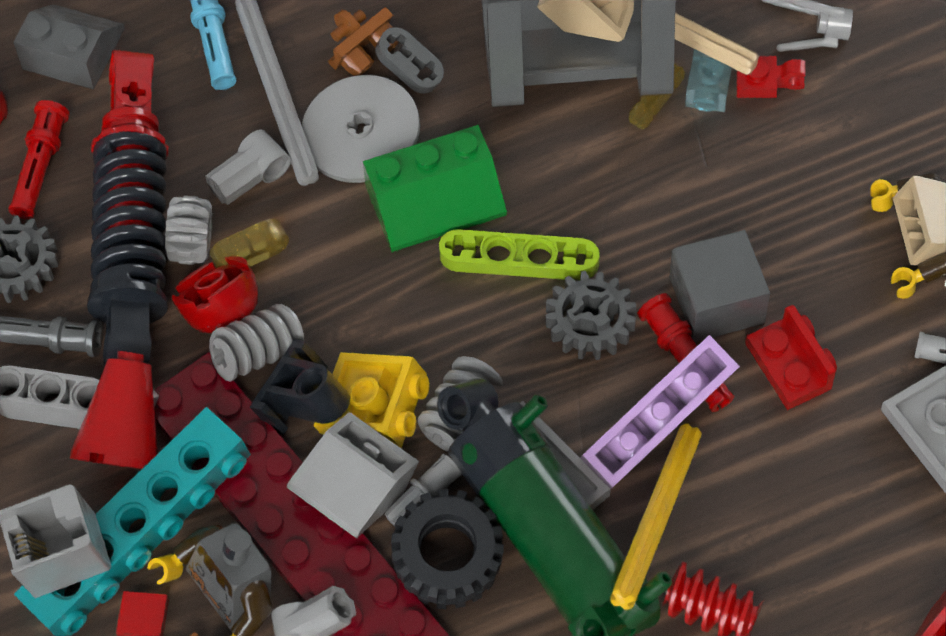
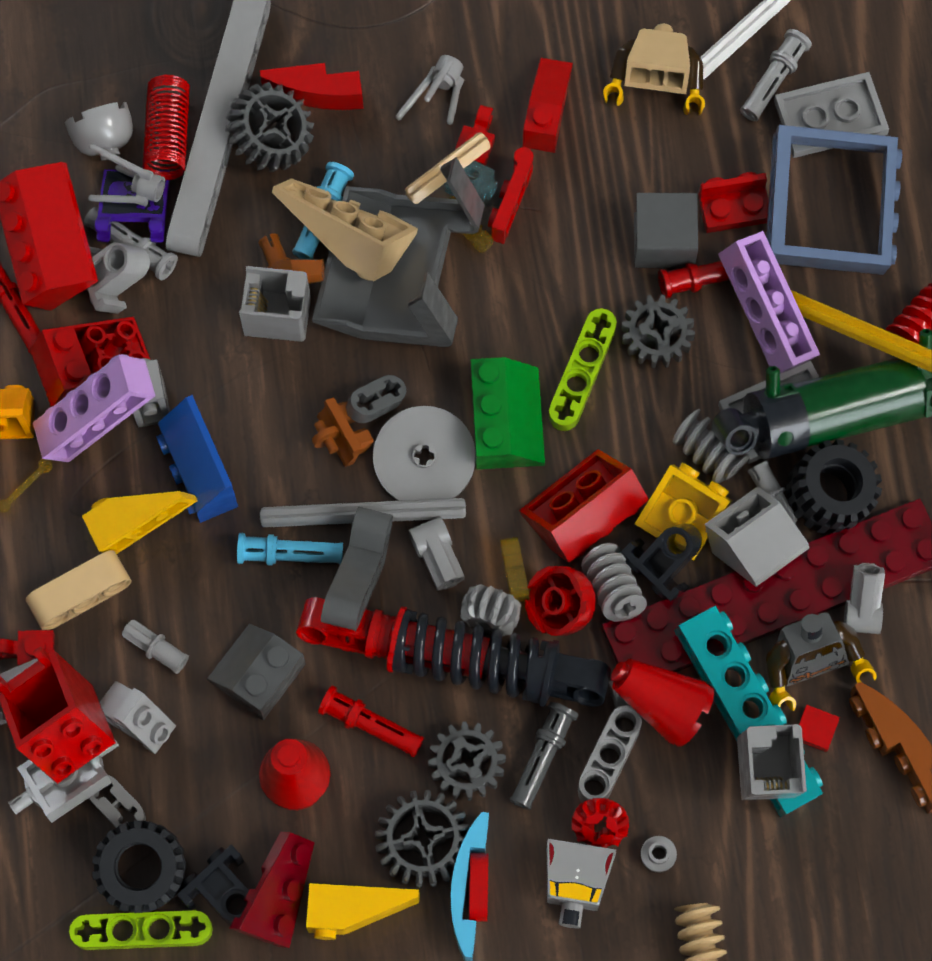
camera: 75 degrees left, 10 degrees up
none -> dark grey beam [321,506,393,631]
none -> red plate [488,147,534,244]
none -> red slope [519,449,649,563]
none -> red slope [523,58,573,153]
none -> sand blue window [766,125,902,275]

